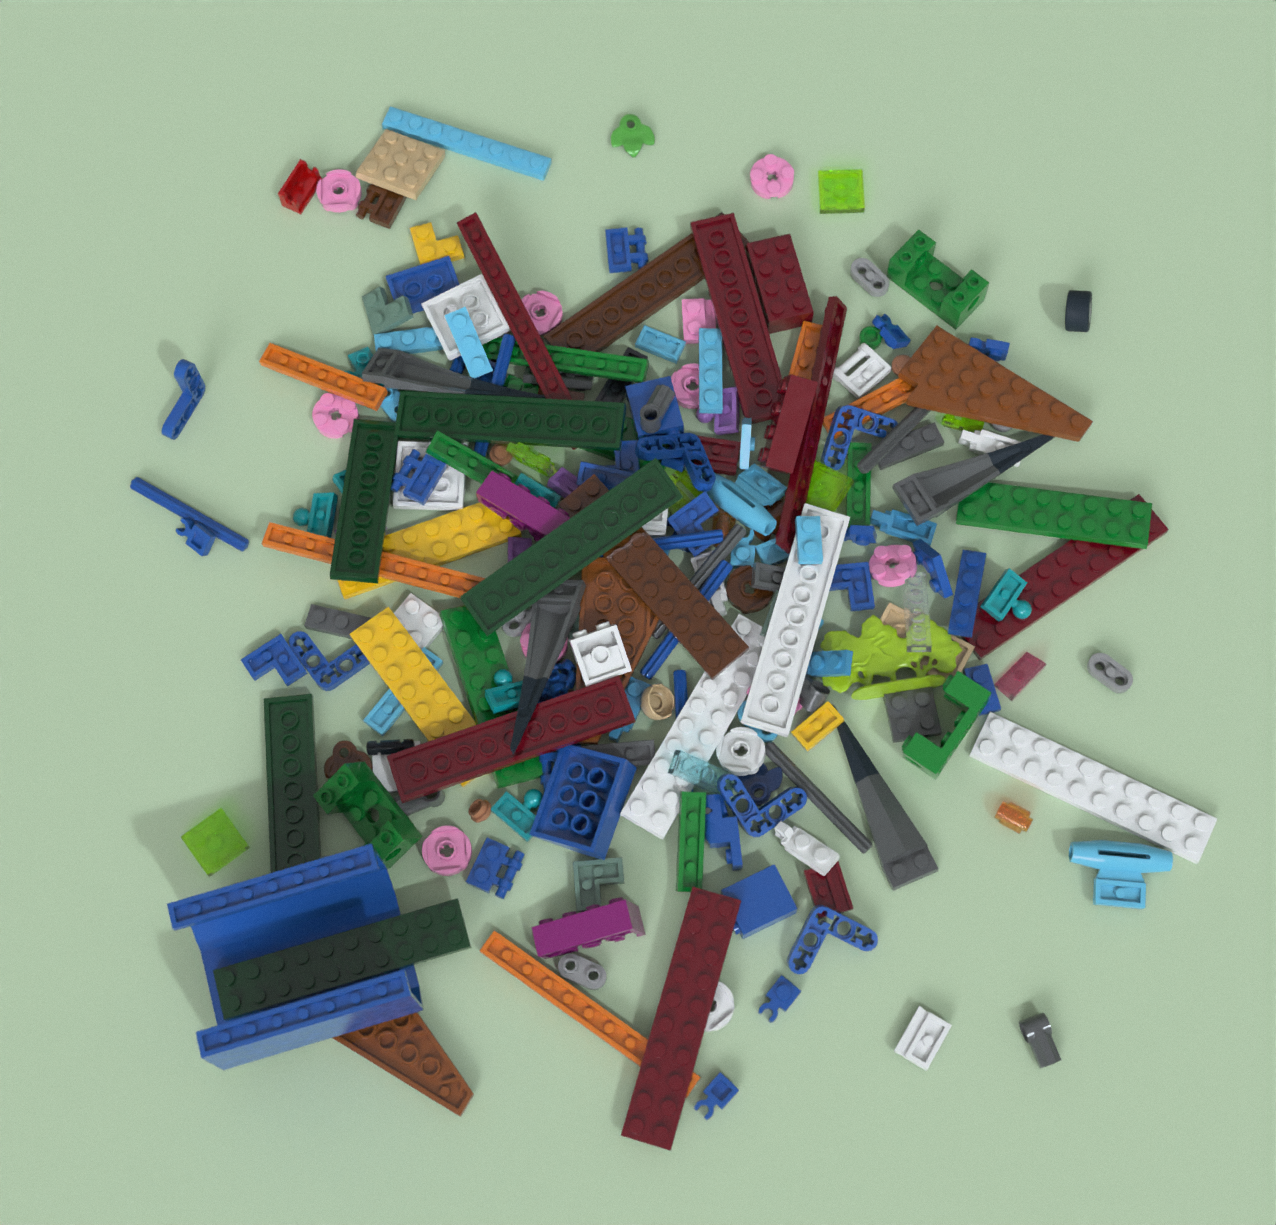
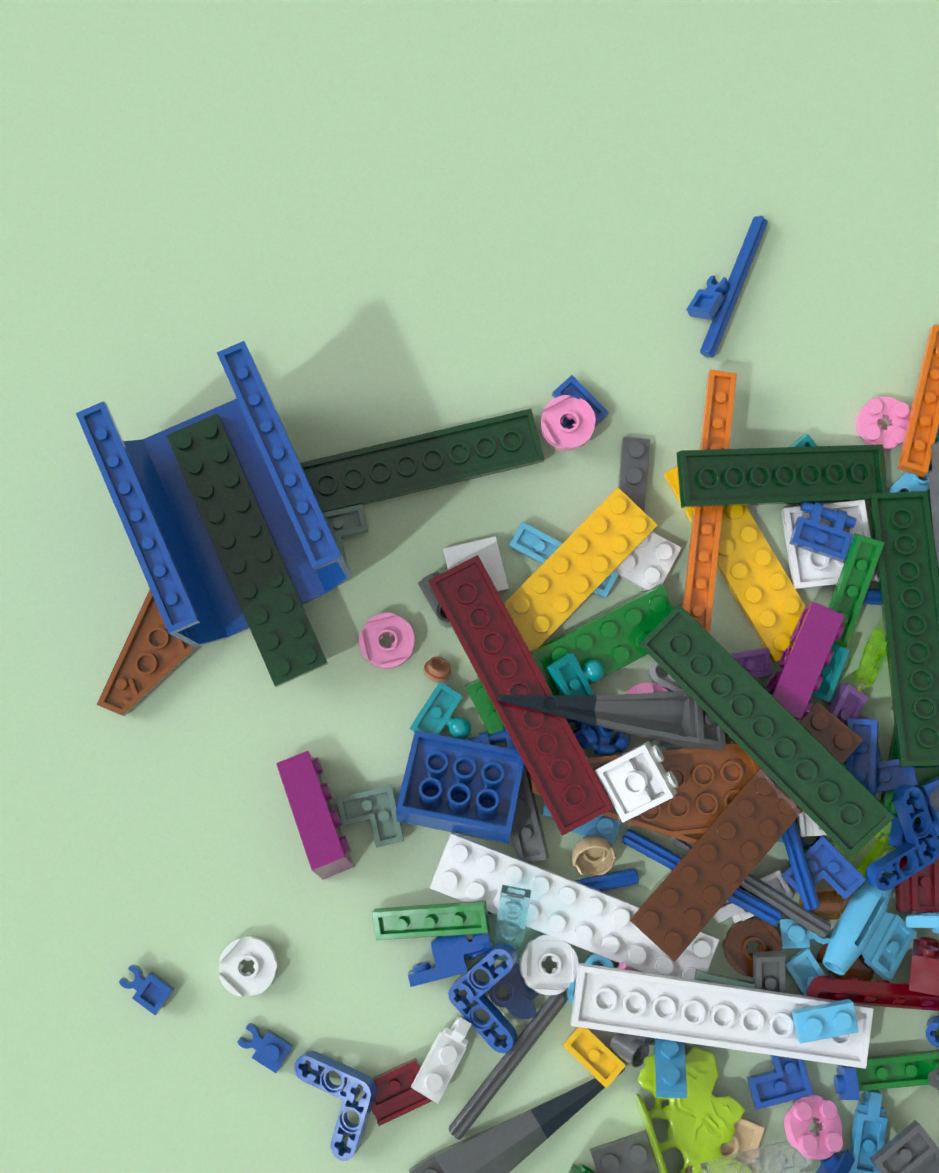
camera: 75 degrees right, 10 degrees up
blue beam [162,359,206,440] -> none
clear neon green plate [181,808,250,877] -> none
blue beam [289,631,370,691] -> none
teal plate [293,492,338,538] -> none
green plate [313,762,423,869] -> none
reddish brown plate [324,740,373,778] -> none
black axle [366,739,415,755] -> none
blue plate [466,838,525,899] -> none
orange plate [480,930,700,1099] -> none
nougat plate [490,444,513,466] -> none
light grey plate [558,954,607,990] -> none
dark red plate [621,887,741,1151] -> none
blue brick [721,864,797,939] -> none
clear neon green plate [806,460,854,512] -> none
none -> bright pink plate [541,395,596,451]

